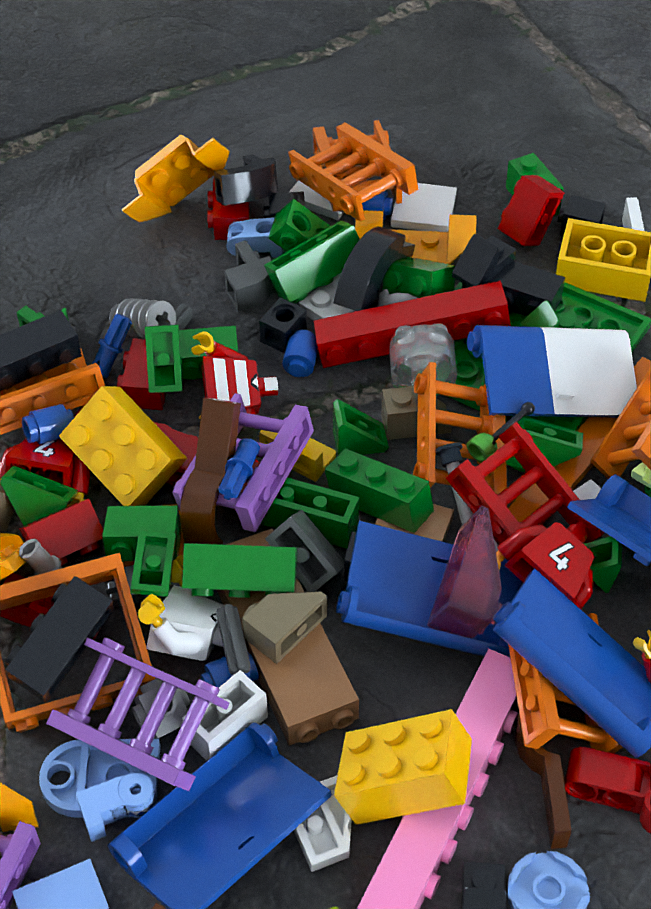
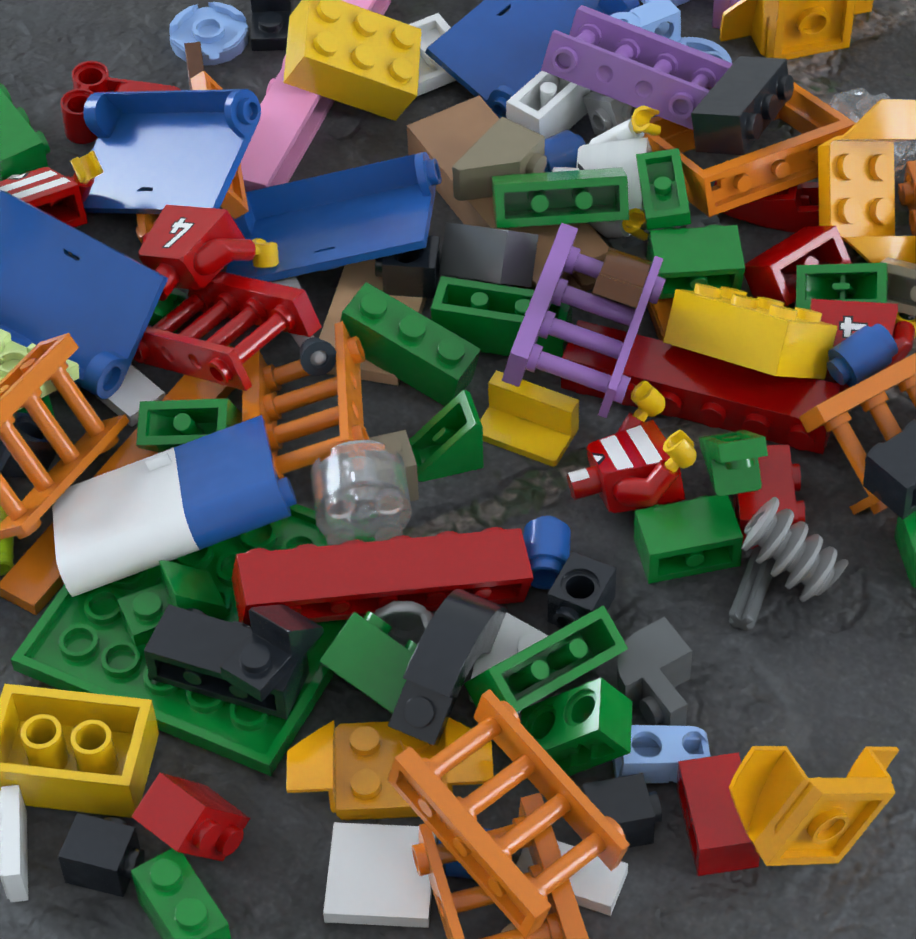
camera: 175 degrees right, 0 degrees up
light grey axle [19,539,62,576] -> none
blue axle [92,314,132,378] -> none
black arch [213,155,278,205] -> none
dark grey axle [216,604,251,675] -> none
blue axle [219,438,260,500] -> none
clear pink slope [427,506,502,639] -> none
bright green hinge [466,402,535,463] -> none

